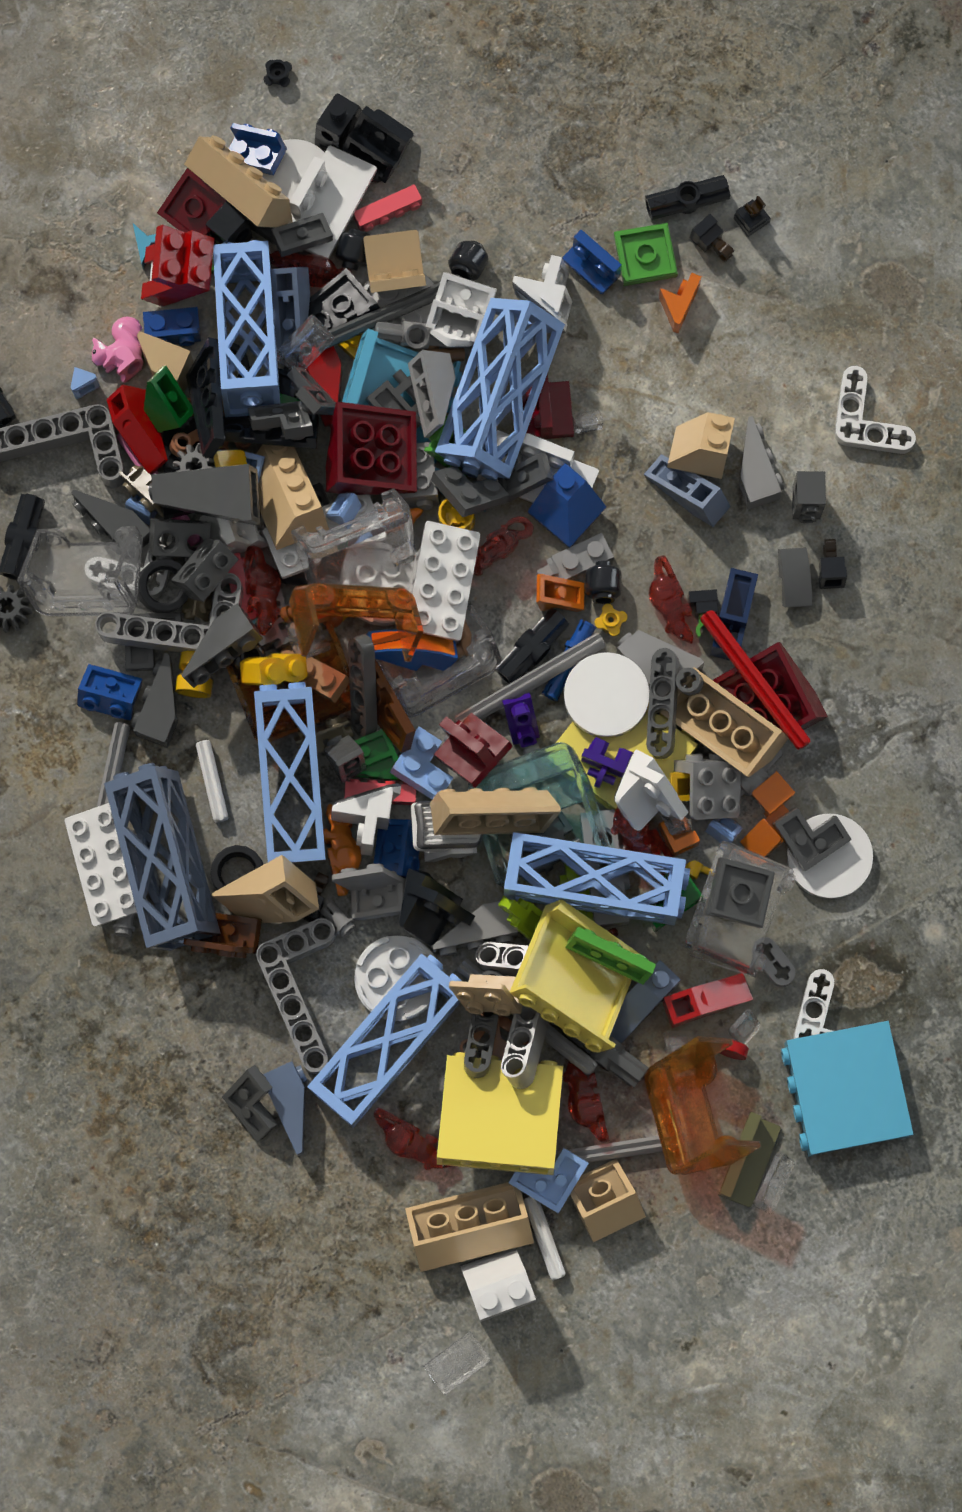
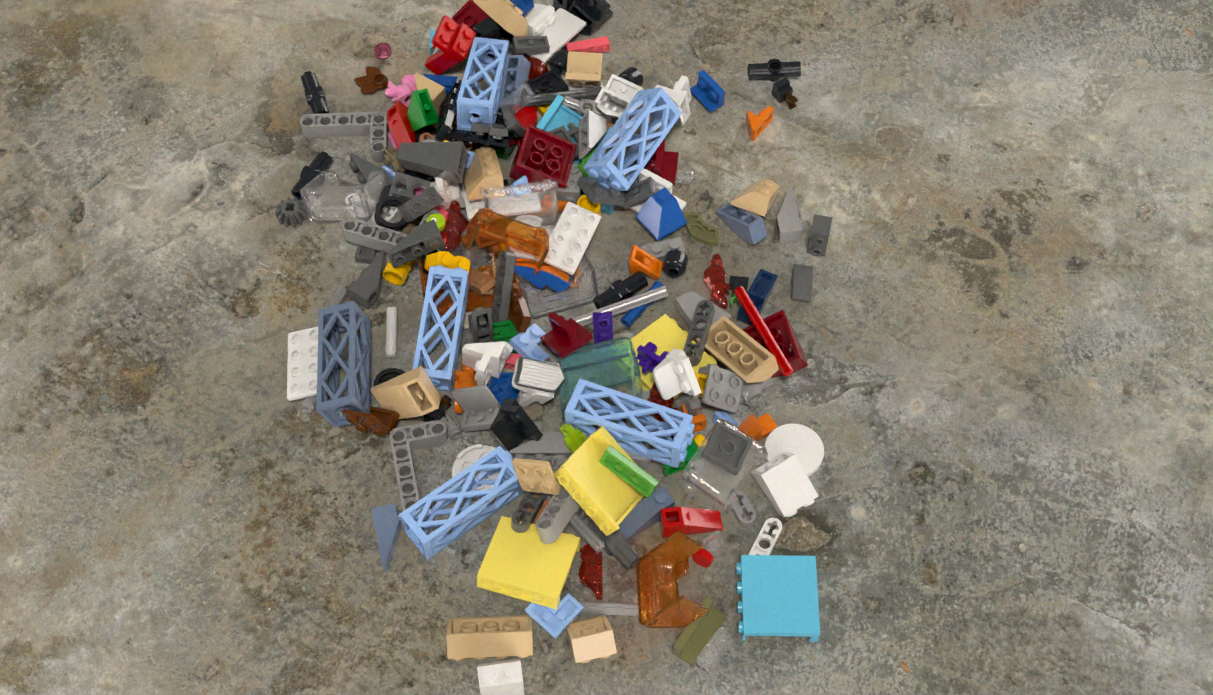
camera: 10 degrees right, 20 degrees down
light blue slope [71,367,100,399] -> none
blue bracket [77,664,142,720] -> none
dark grey plate [222,1065,277,1142] -> none
clear red animal [373,1107,451,1170] -> none
tan slope [430,787,561,835] -> none
clear red animal [473,516,534,576] -> none
white axle [524,1197,565,1280] -> none
white tile [564,652,649,737] -> none
yellow plate [594,604,627,636] -> none
bright green plate [614,223,678,286] -> none
dark grey bush [676,668,704,696] -> none
black piece [734,196,771,237] -> none
orange panel [752,771,795,818] -> none
dark grey plate [772,808,852,871] -> none
black piece [819,539,847,589] -> none
white beam [834,366,916,454] -> none
none -> reddish brown plate [354,66,388,94]
none -> clear pink tile [374,43,392,60]
none -> lime tile [427,213,446,231]
none -> olive tile [683,212,719,247]
none -> white slope [751,452,818,518]

